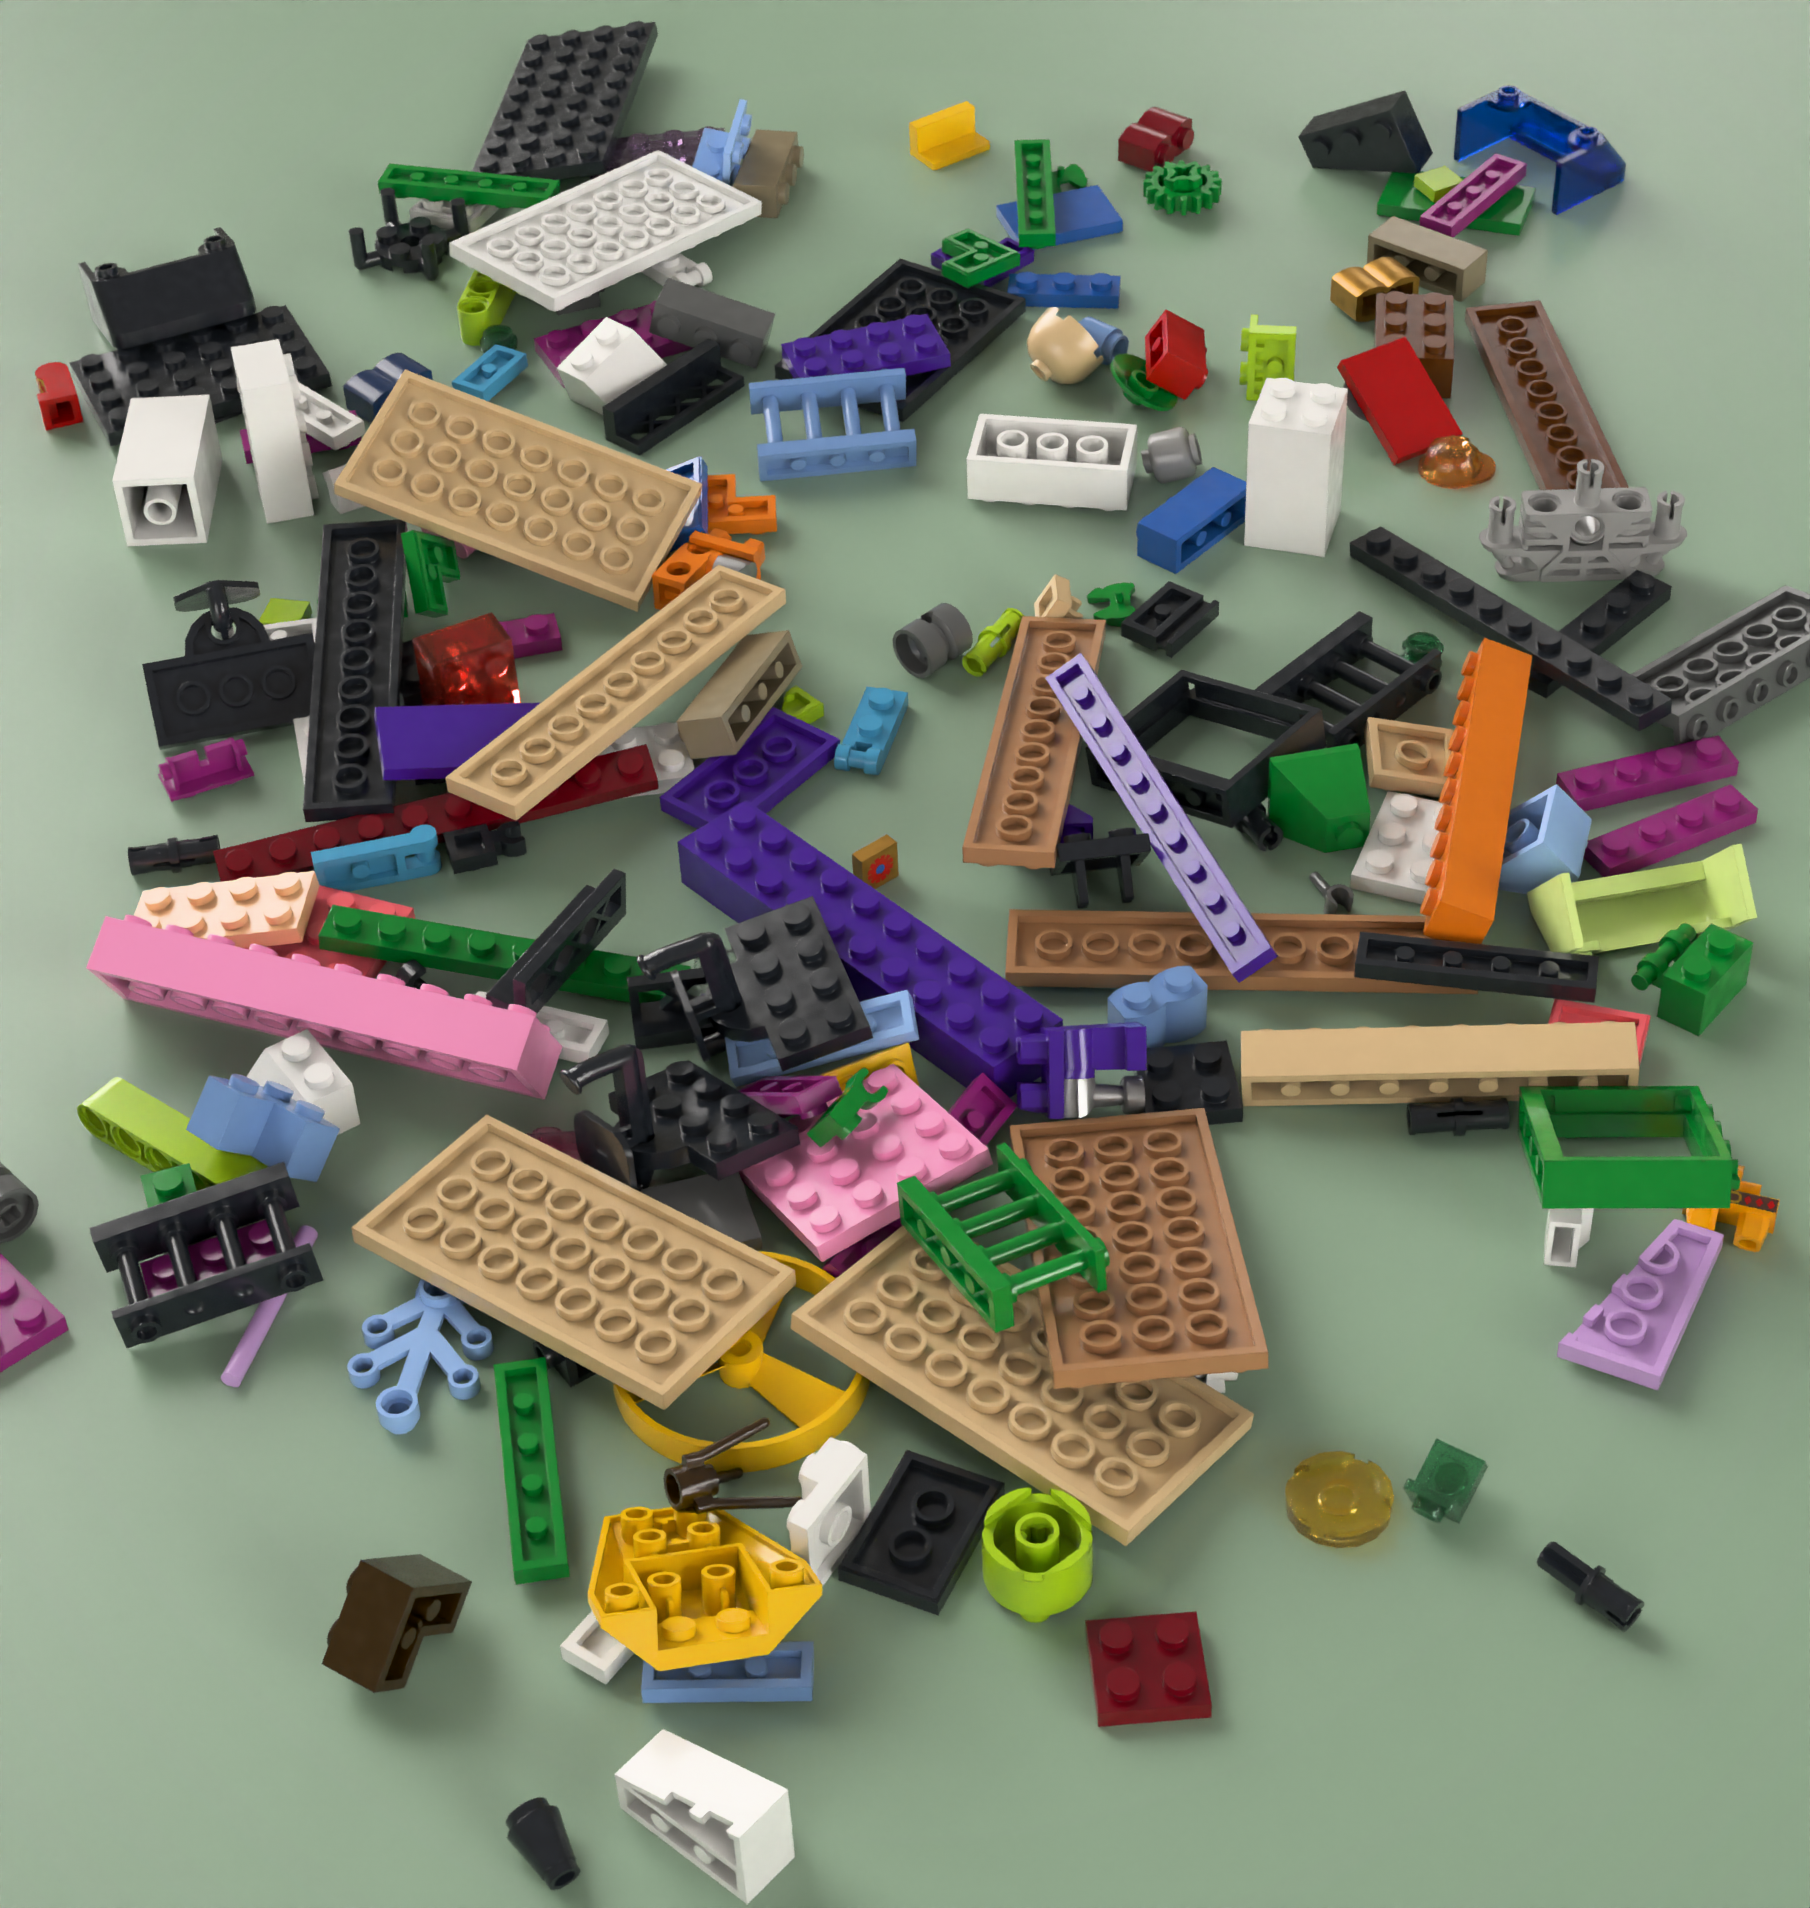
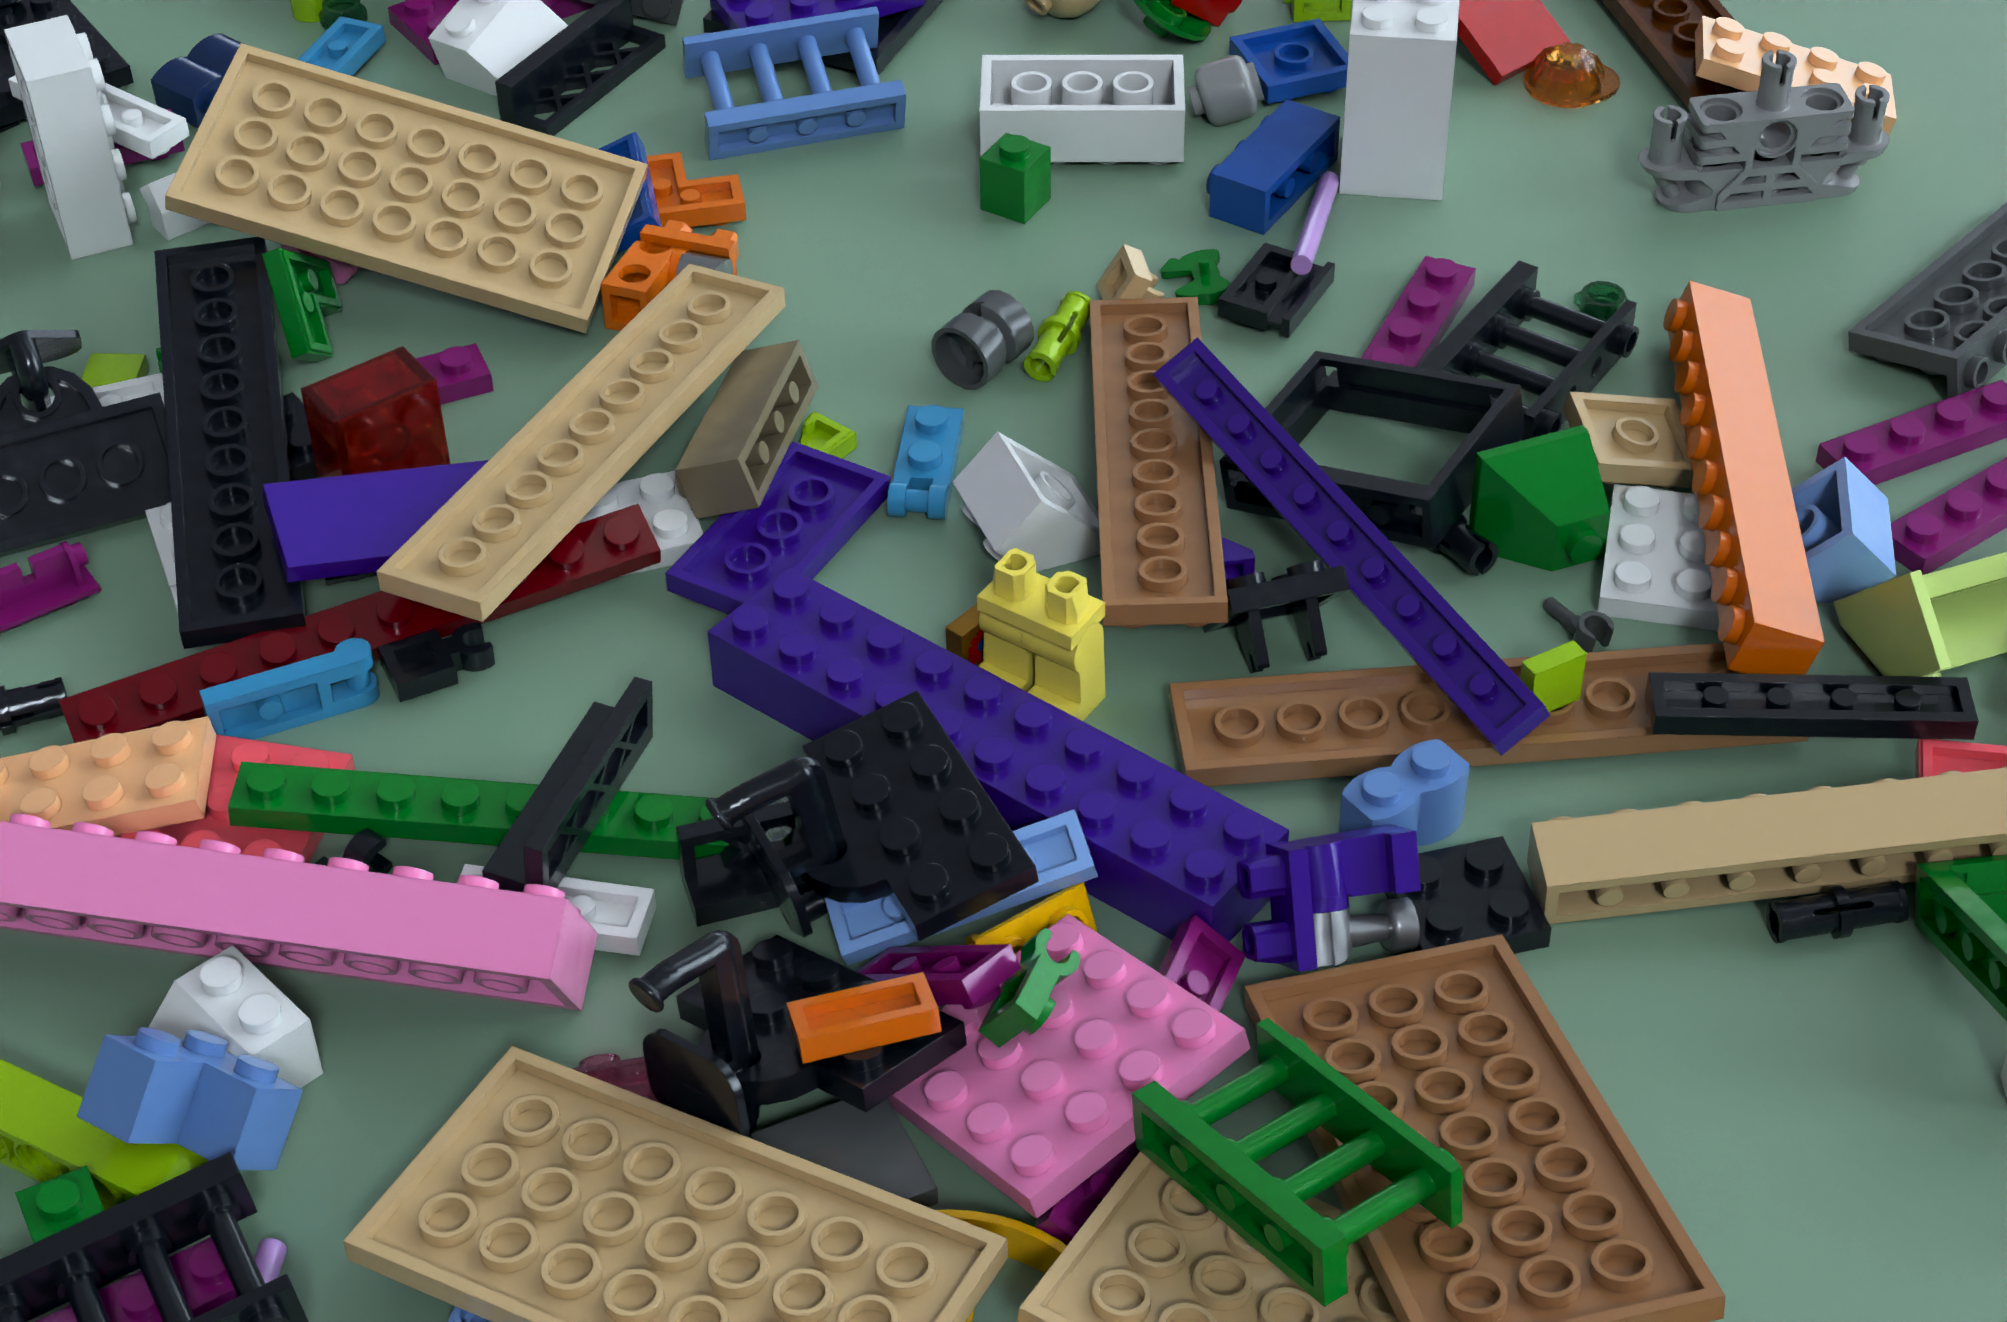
camera: 10 degrees left, 0 degrees up
black plate [1350,527,1672,731] -> none
black plate [1528,570,1672,698] -> none
none -> orange tile [786,972,942,1064]
none -> white slope [952,431,1100,572]
none -> light yellow hips [977,548,1106,721]
none -> green brick [979,133,1051,224]
none -> blue plate [1229,18,1348,104]
none -> lavender bar [1291,172,1340,275]
none -> magenta plate [1362,256,1476,368]
none -> lime tile [1520,640,1587,712]
none -> light nougat plate [1695,15,1897,135]

